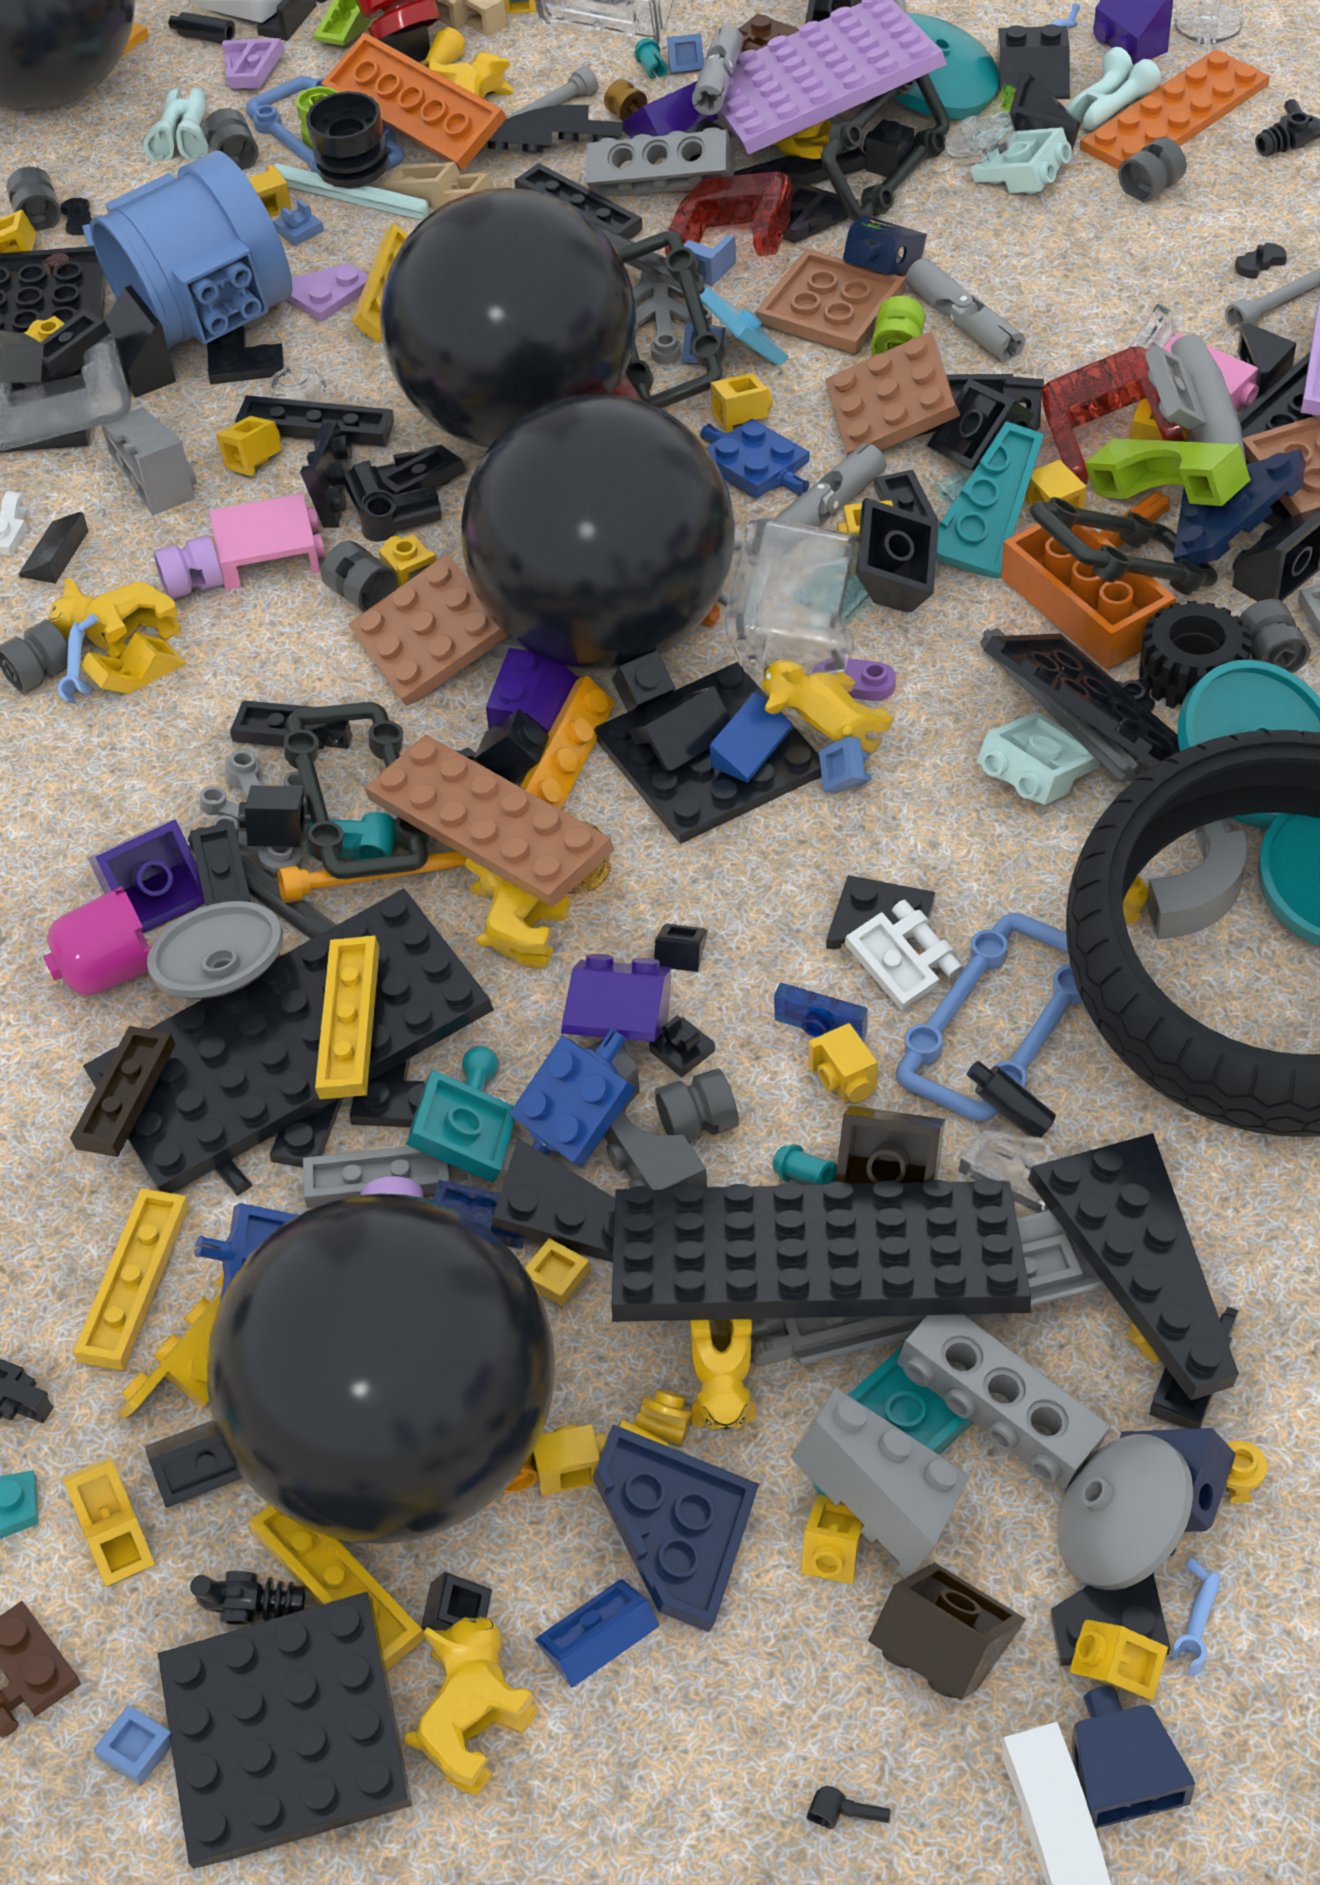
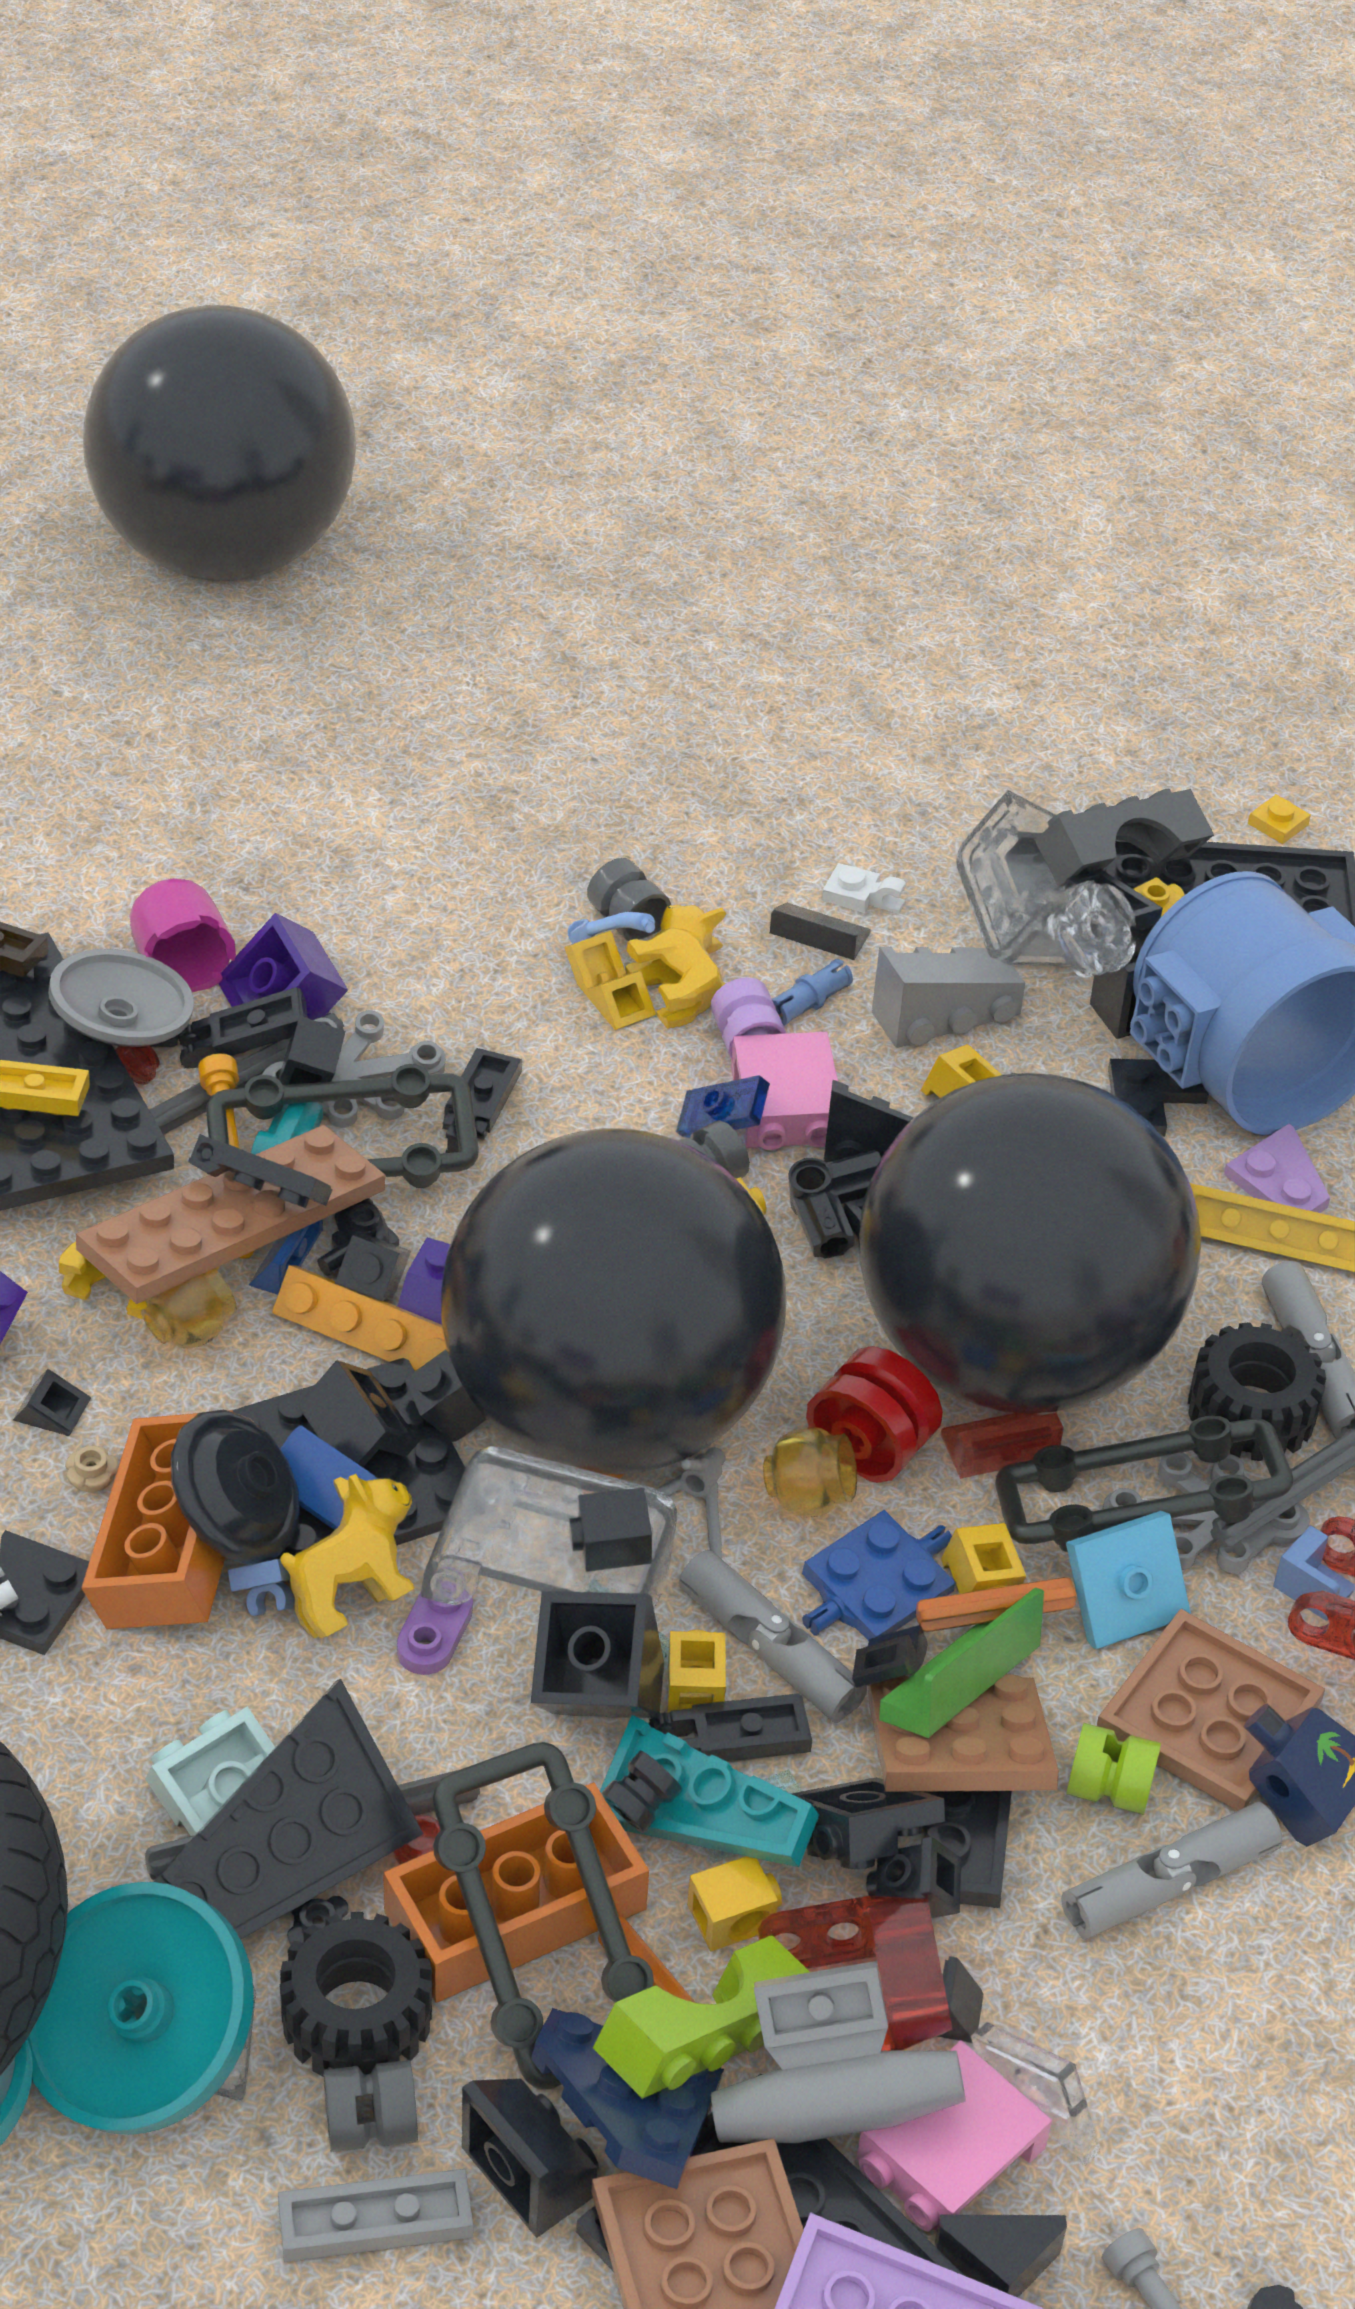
camera: 90 degrees right, 5 degrees down
none -> tan plate [65,1446,118,1492]
none -> orange brick [82,1410,233,1629]
none -> black piece [170,1409,300,1565]
none -> black hinge [188,1134,333,1209]
none -> black brick [569,1487,652,1572]
none -> black wheel [601,1750,683,1833]
none -> clear blue plate [676,1075,770,1138]
none -> medium blue pin [772,959,853,1026]
none -> black slope [852,1625,928,1688]
none -> bright green panel [879,1587,1044,1738]
none -> orange axle [916,1577,1076,1632]
none -> clear plate [1046,881,1136,978]

